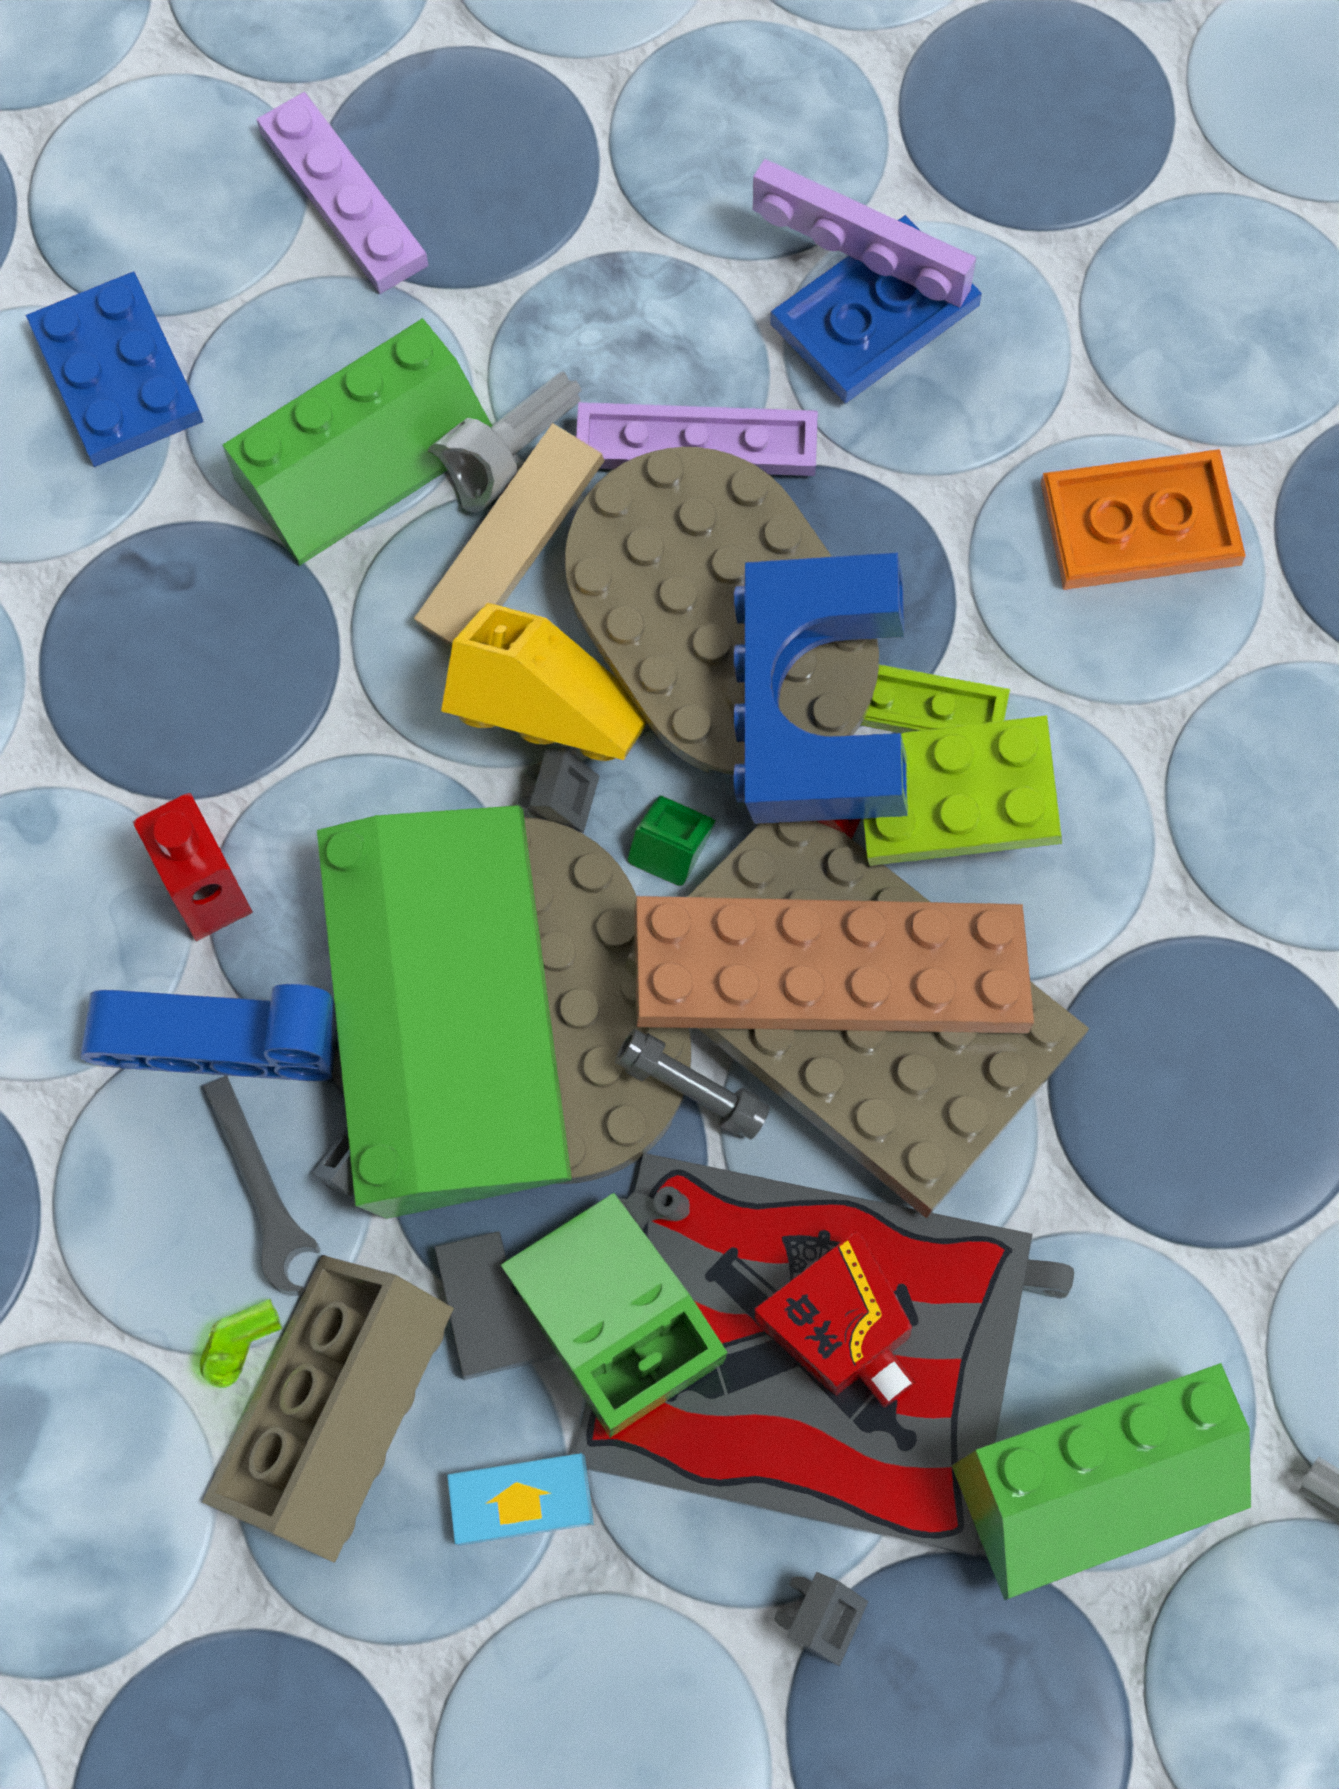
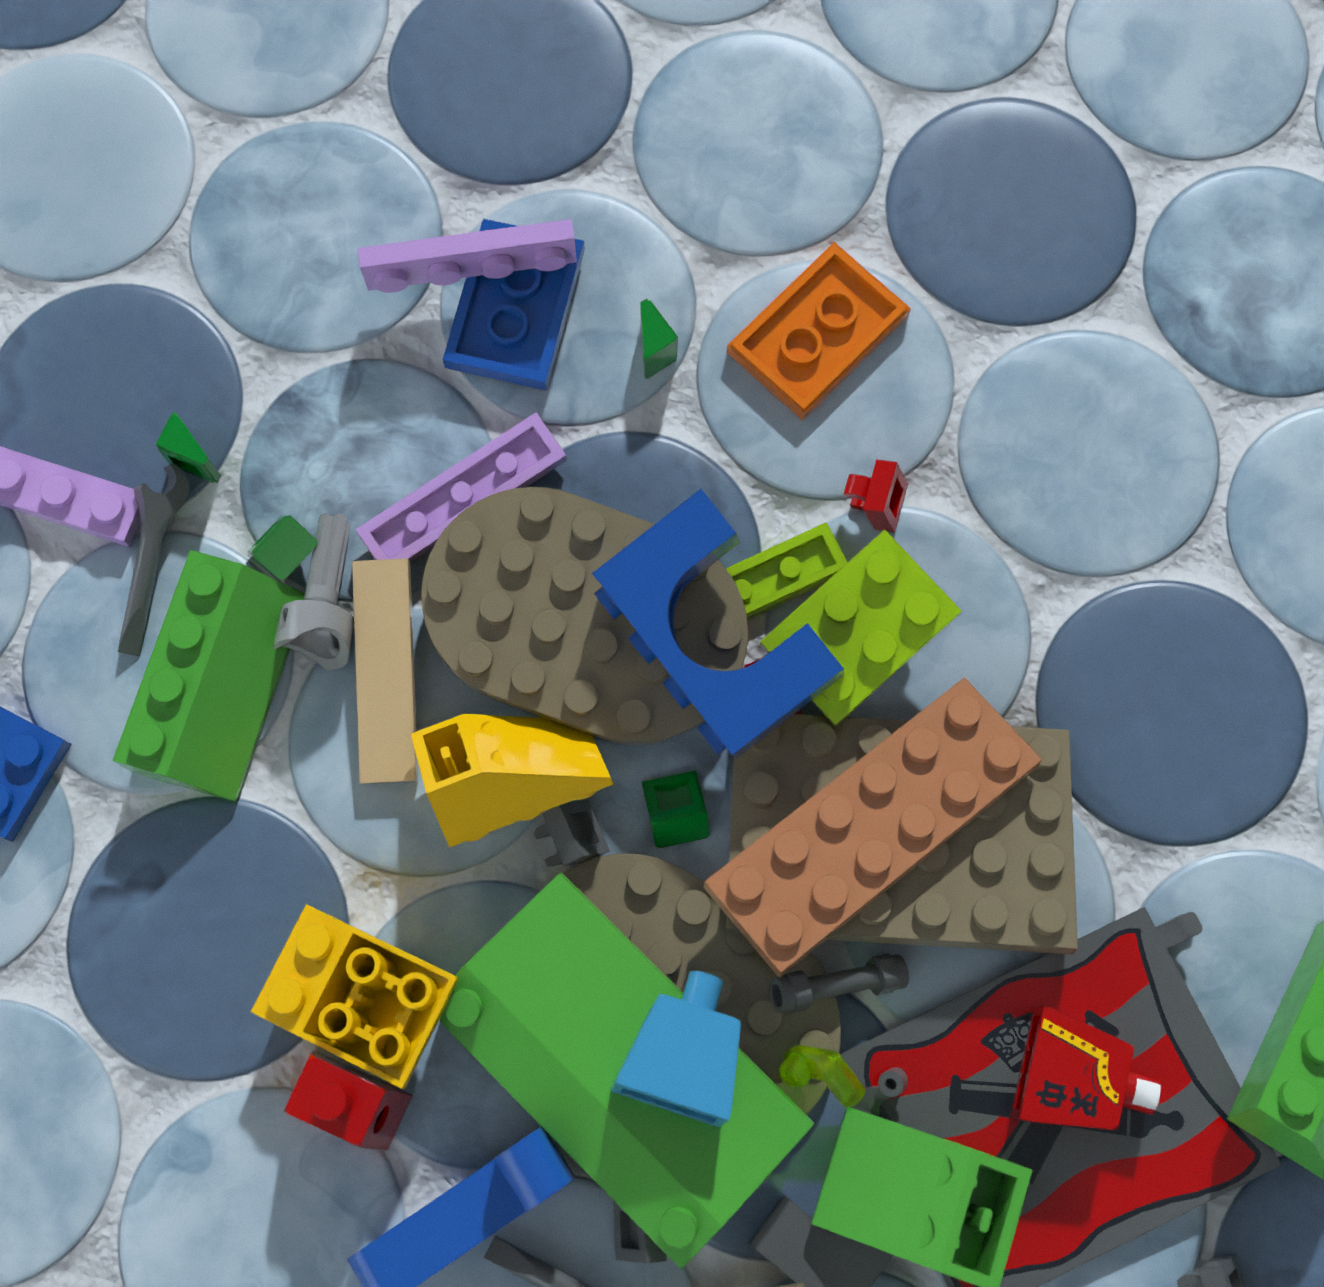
camera: 40 degrees left, 5 degrees up
none -> dark grey piece [117,464,189,656]
none -> green slope [155,412,221,483]
none -> green slope [247,515,318,580]
none -> yellow slope [251,904,459,1090]
none -> dark azure torso [610,971,741,1127]
none -> green slope [640,298,678,379]
none -> clear neon green arm [779,1045,866,1108]
none -> red tile [843,459,908,533]

